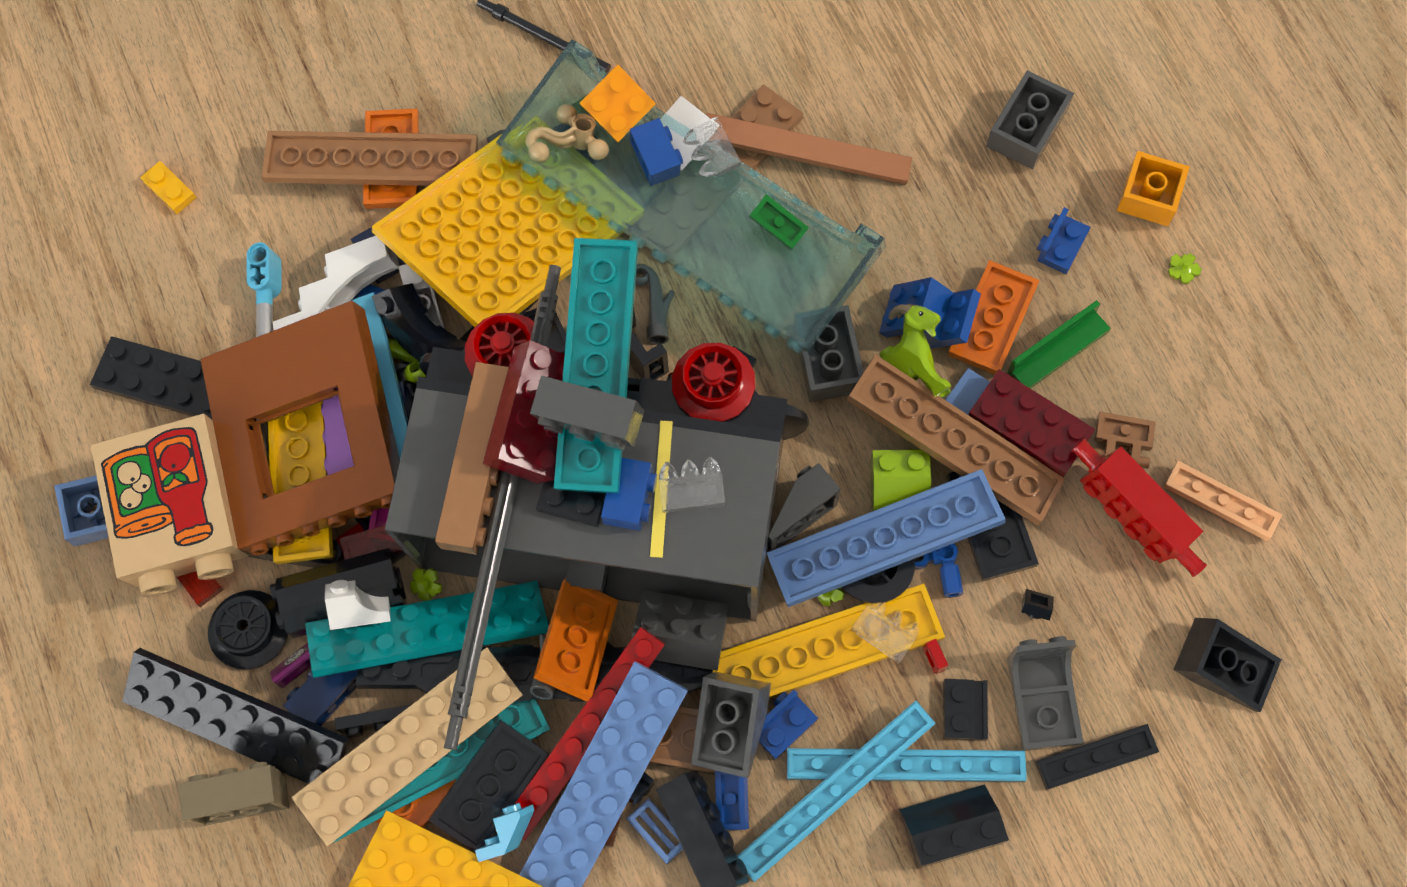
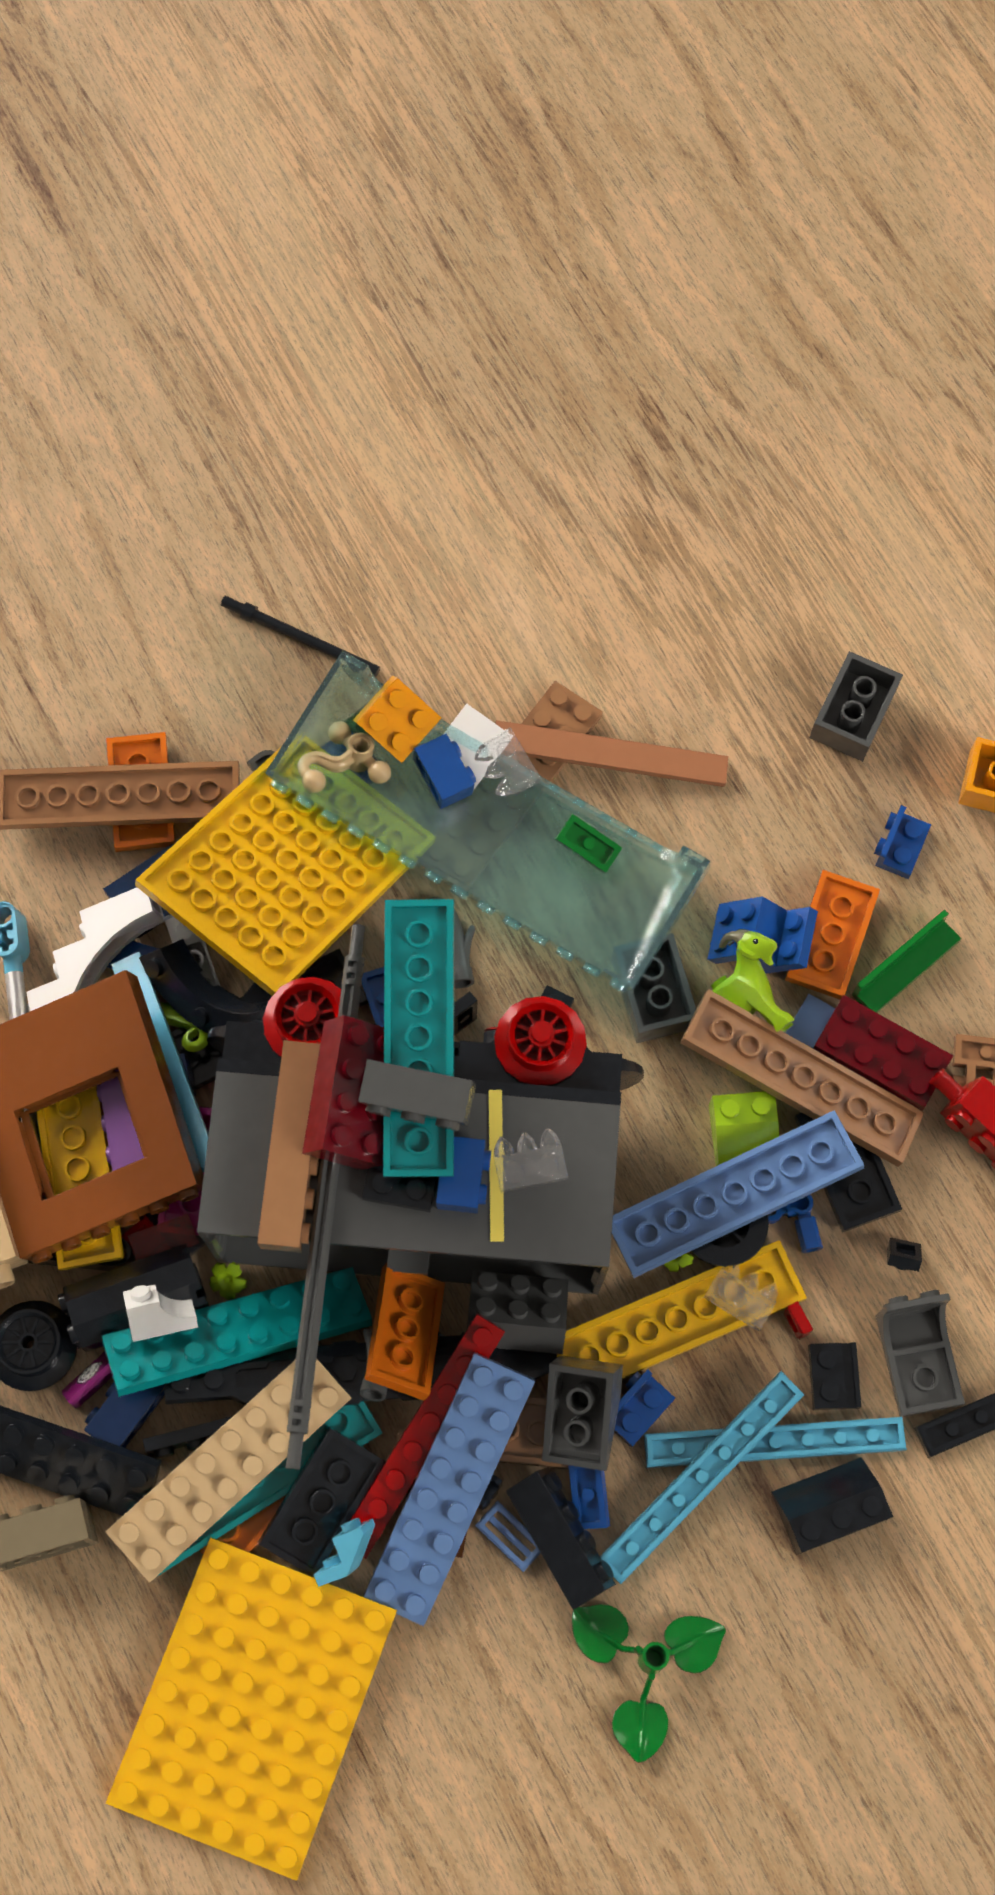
camera: 10 degrees left, 0 degrees up
dark grey slope [767,463,841,552] -> none

